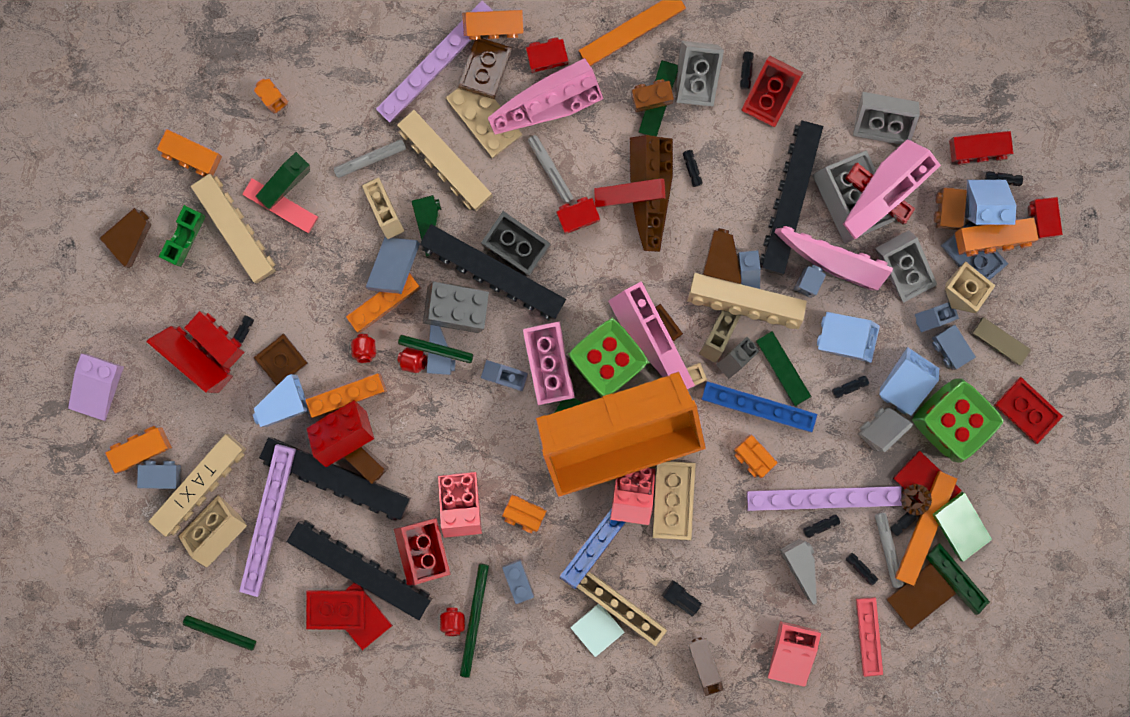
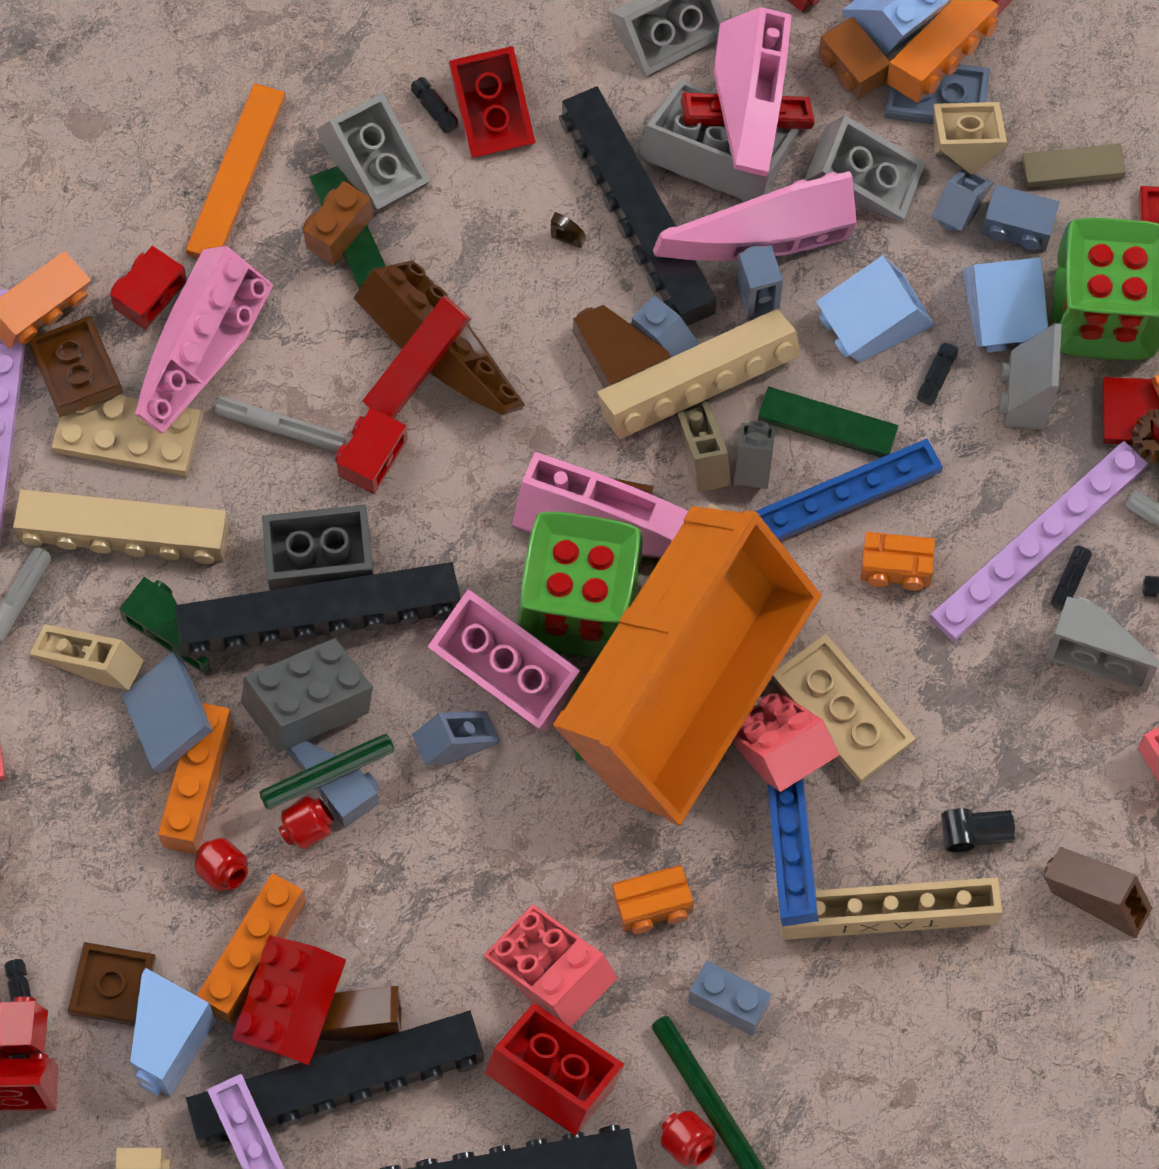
camera: 45 degrees left, 20 degrees down
light aqua tile [570,604,625,657] -> none
black axle [683,150,703,187] -> none
none -> dark brown tile [551,212,586,248]

